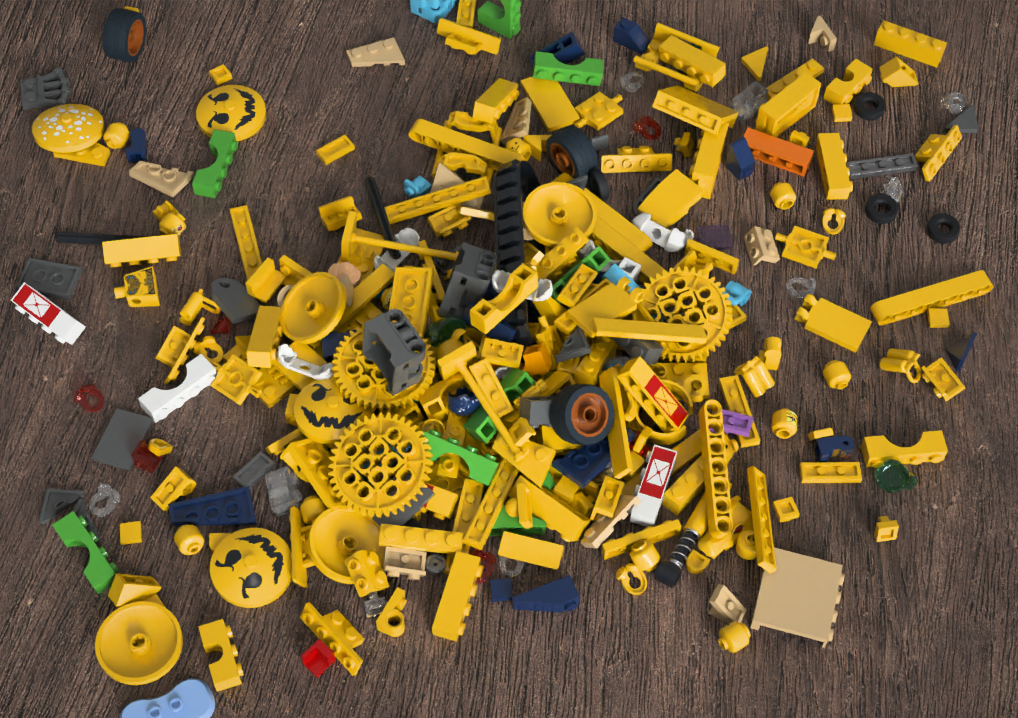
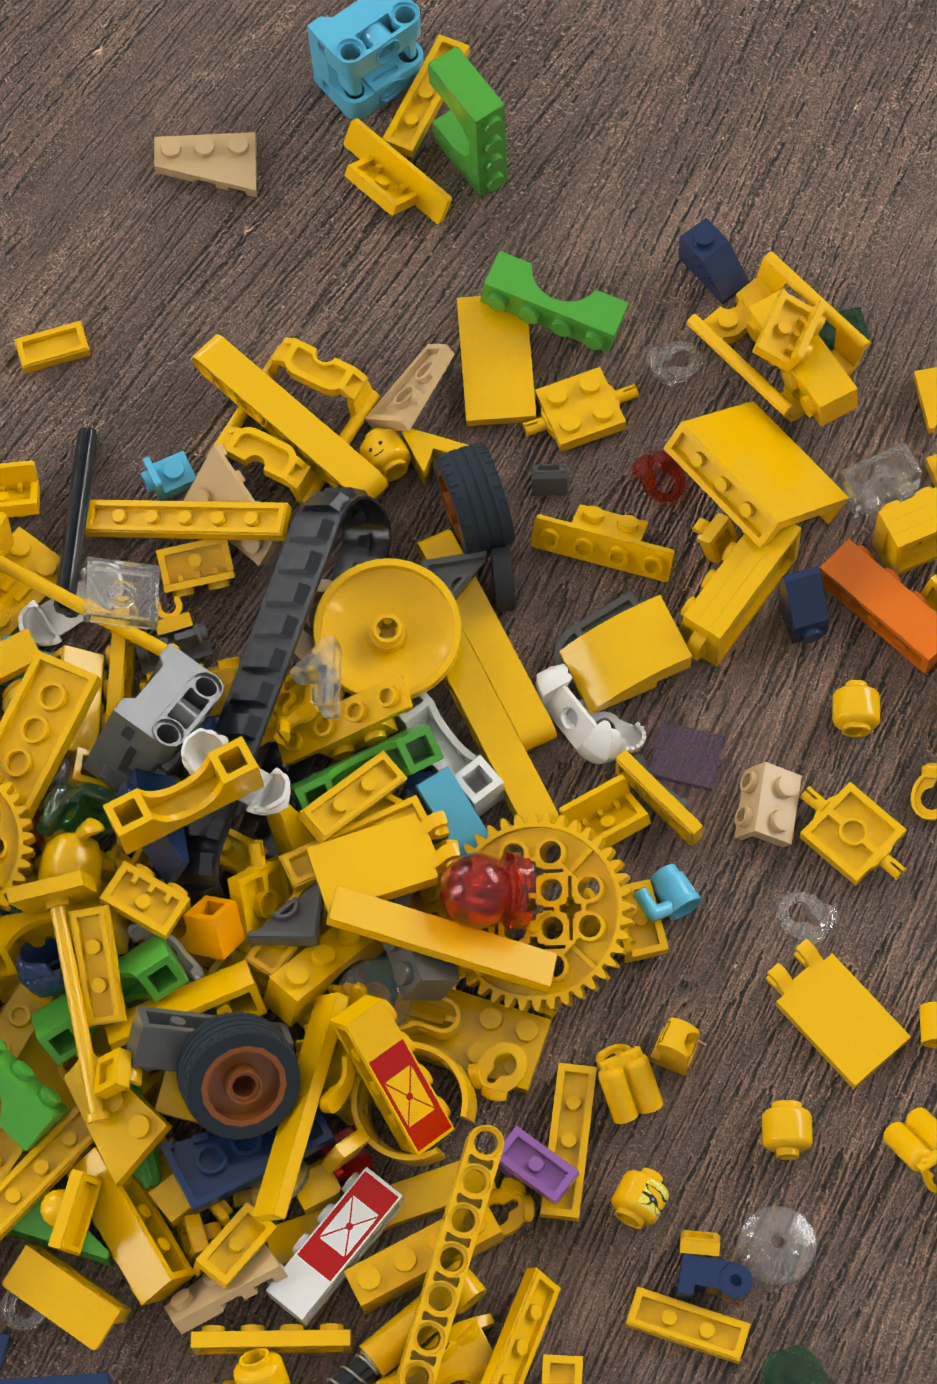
camera: 25 degrees right, 10 degrees up
yellow tile [458,205,495,221] -> none
yellow brick [472,78,519,124] -> none
yellow axle [513,379,547,410] -> none
dark blue slope [529,32,585,68] -> none
yellow arch [861,430,948,468] -> none
none -> clear tile [83,557,160,630]
none -> yellow tile [154,596,193,636]
none -> clear slope [290,635,342,719]
none -> clear red tile [439,852,536,930]
none -> clear dish [738,1206,817,1285]
none -> yellow bracket [752,290,827,373]

